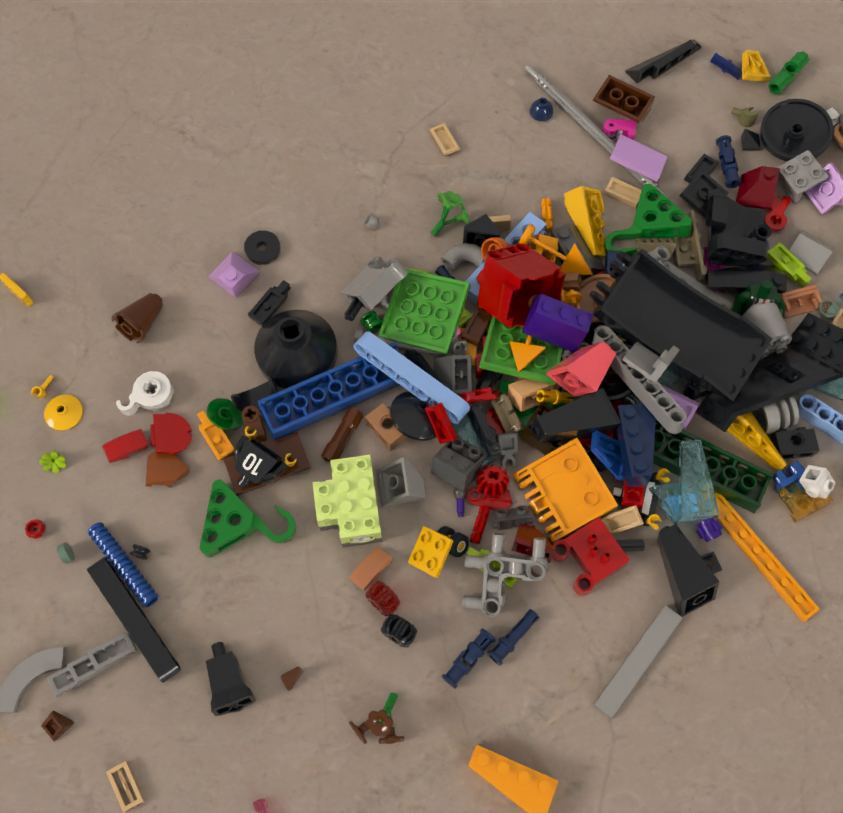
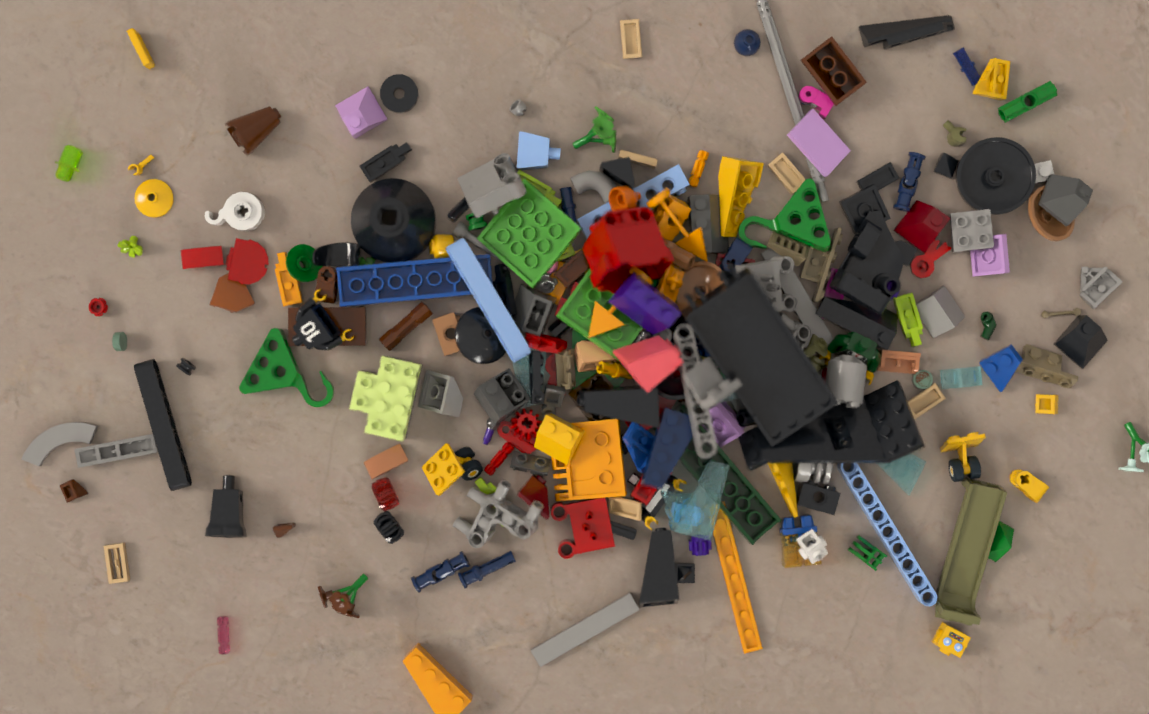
camera: 20 degrees right, 20 degrees up
blue piece [87,522,159,607] -> none
red tile [425,403,457,444] -> none
none -> yellow head [429,234,456,259]
none -> light blue torso [517,131,561,170]
none -> yellow slope [534,413,585,465]

